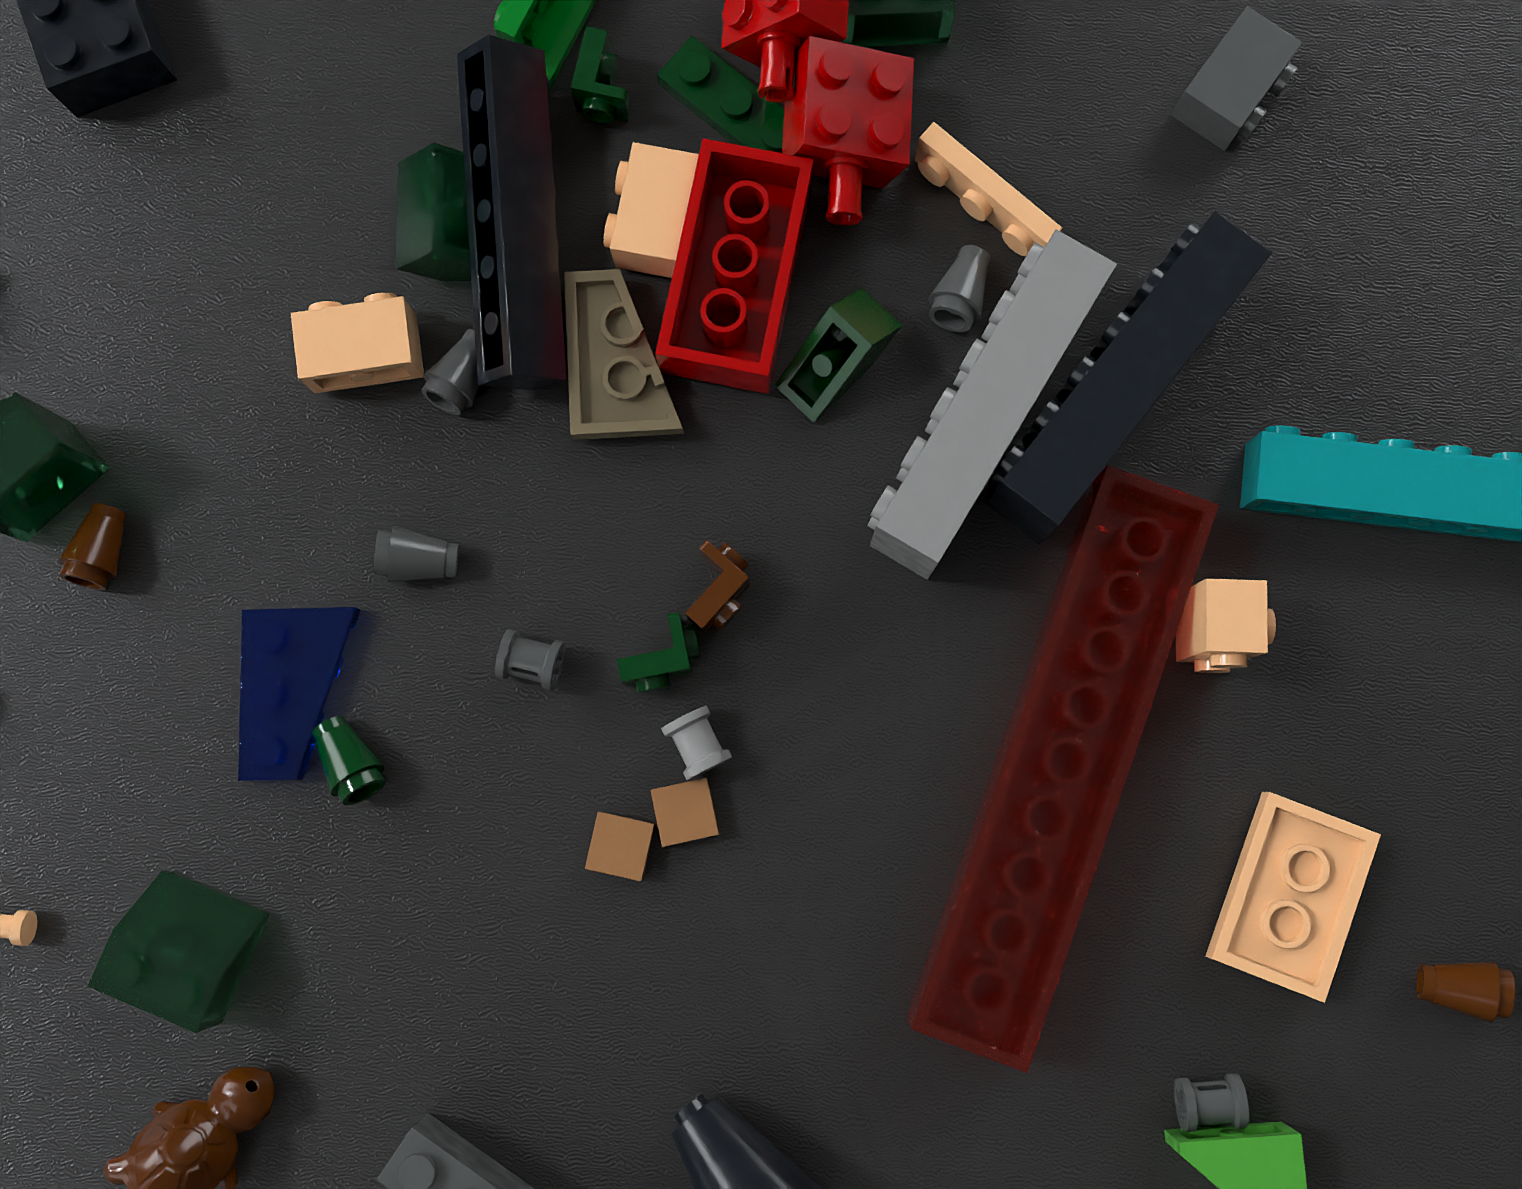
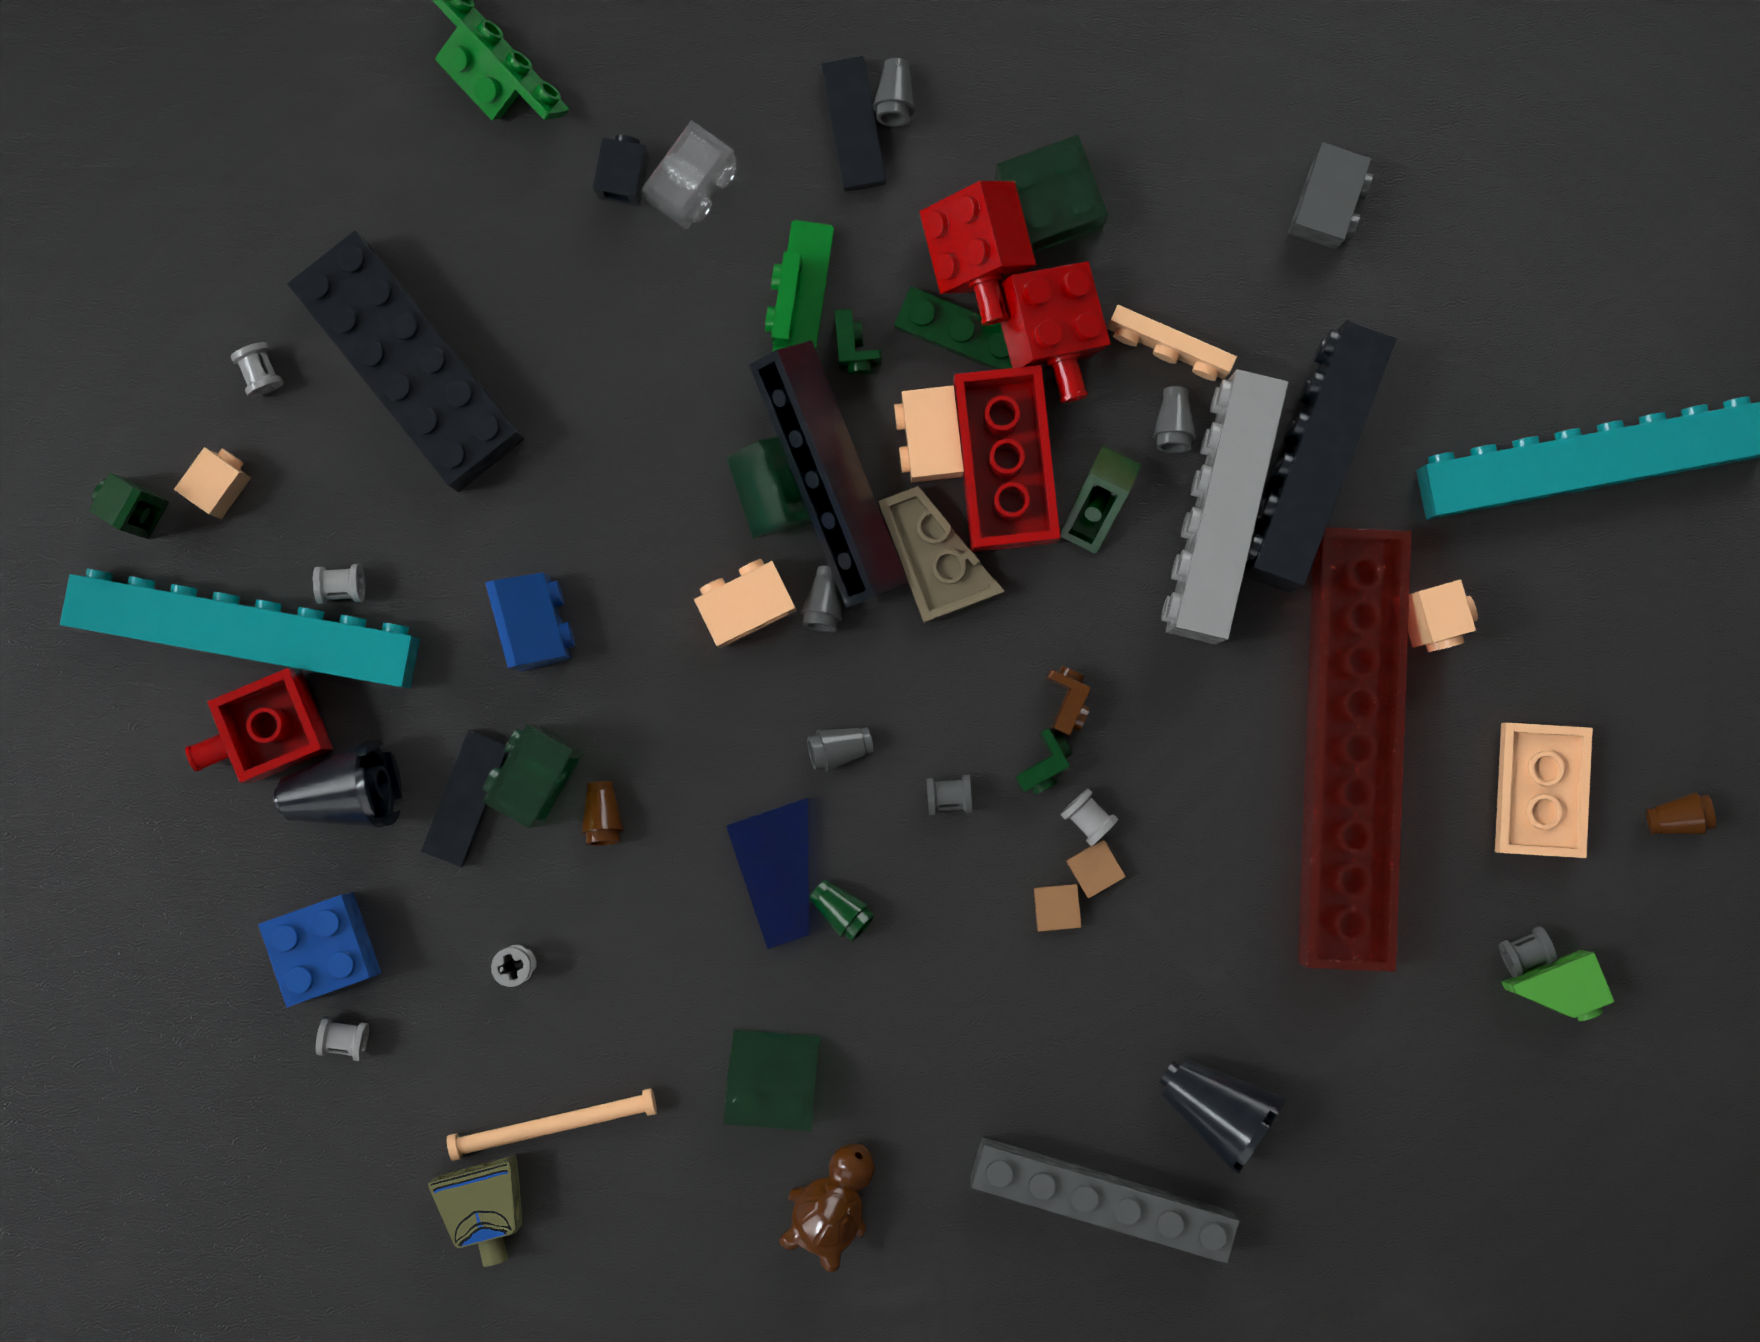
camera: 20 degrees left, 5 degrees up
none -> blue slope [485,572,575,672]

